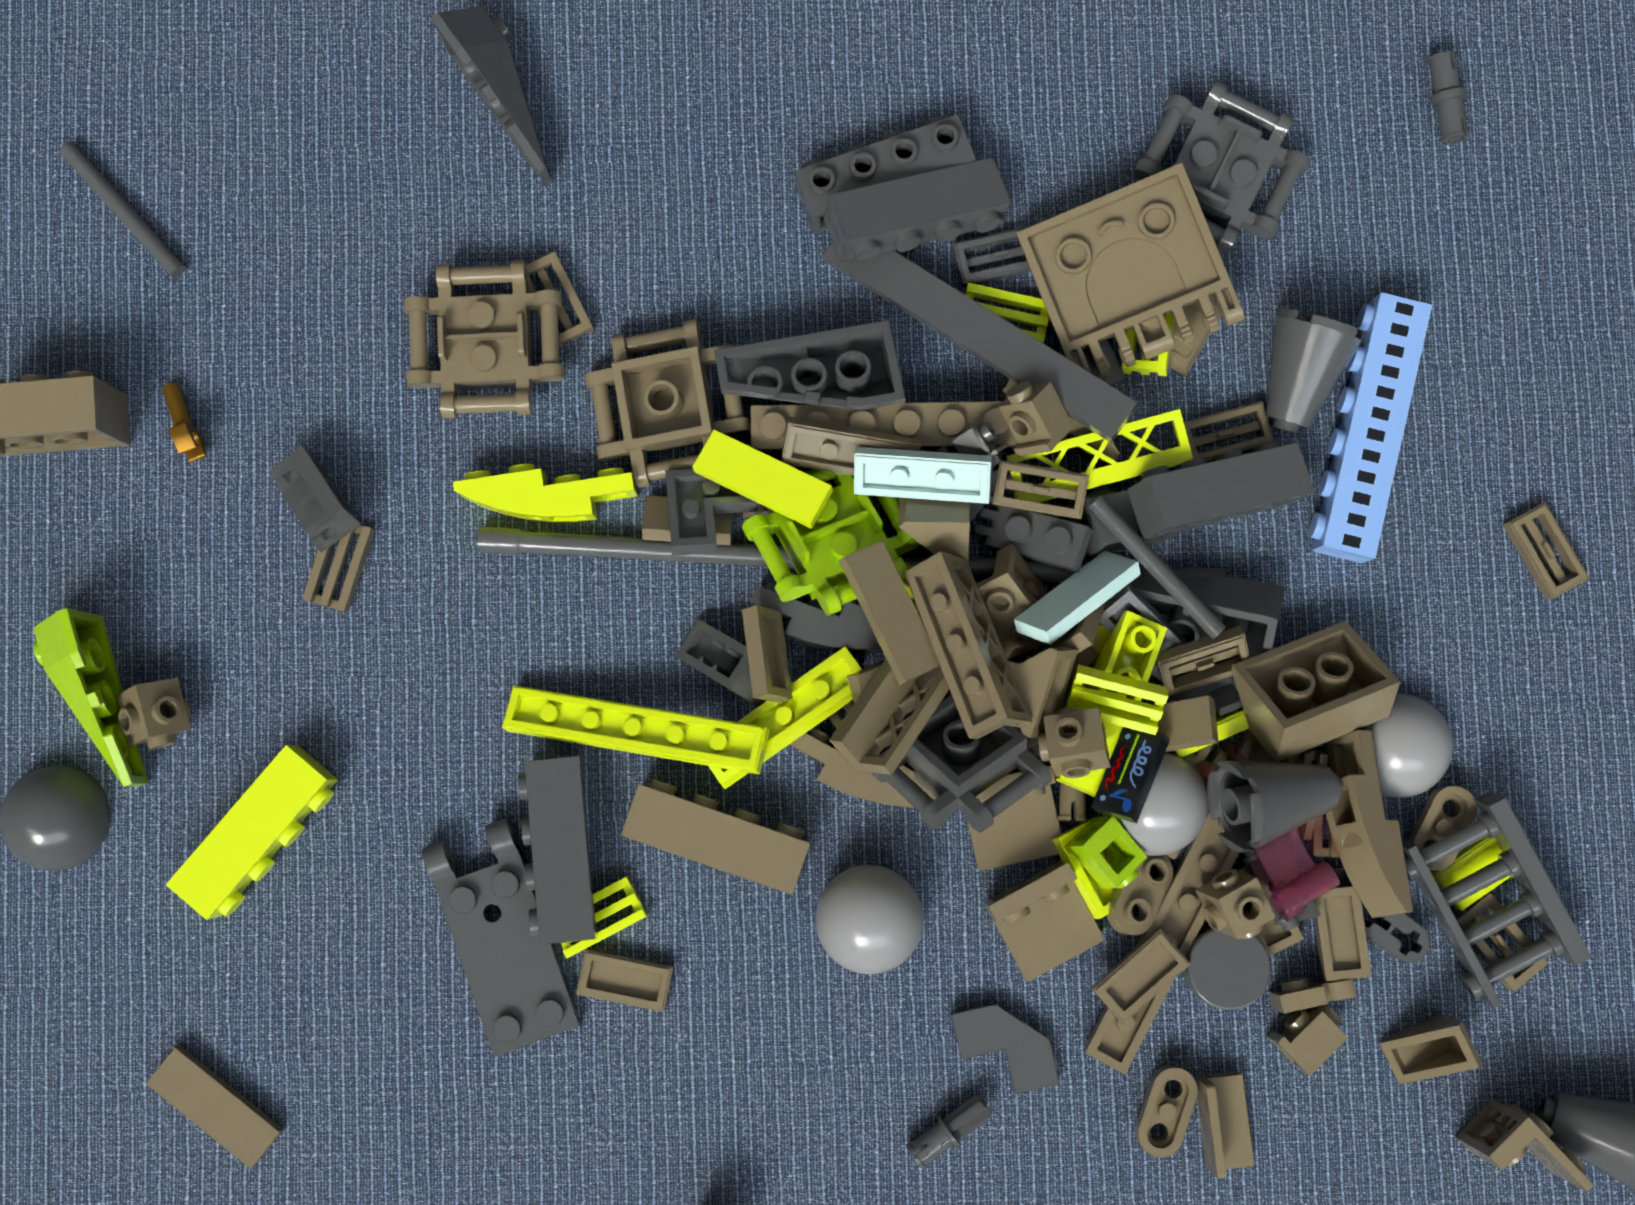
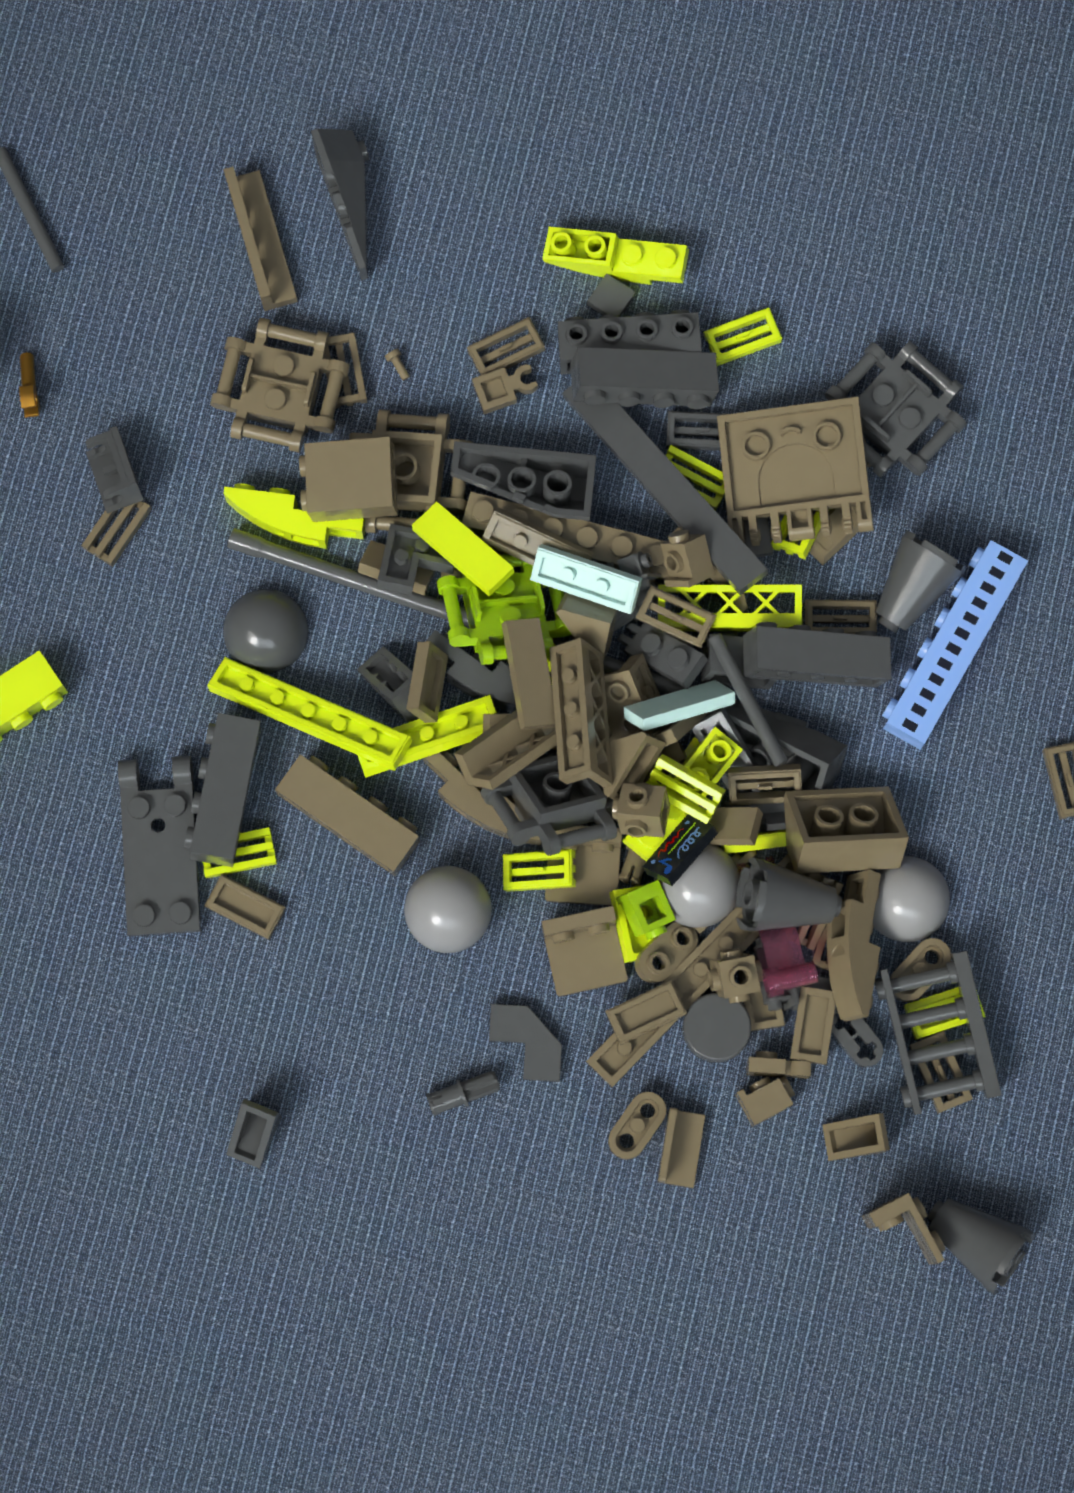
camera: 20 degrees right, 5 degrees down
none -> dark tan fence [223,166,298,311]
none -> dark grey piece [223,589,308,673]
none -> dark tan brick [299,436,398,522]
none -> dark tan piece [384,349,410,381]
none -> dark tan tile [467,317,545,376]
none -> dark tan plate [472,364,538,415]
none -> neon yellow tile [503,849,576,892]
none -> neon yellow slope [542,227,689,285]
none -> dark grey tile [587,273,636,317]
none -> neon yellow tile [704,307,782,366]

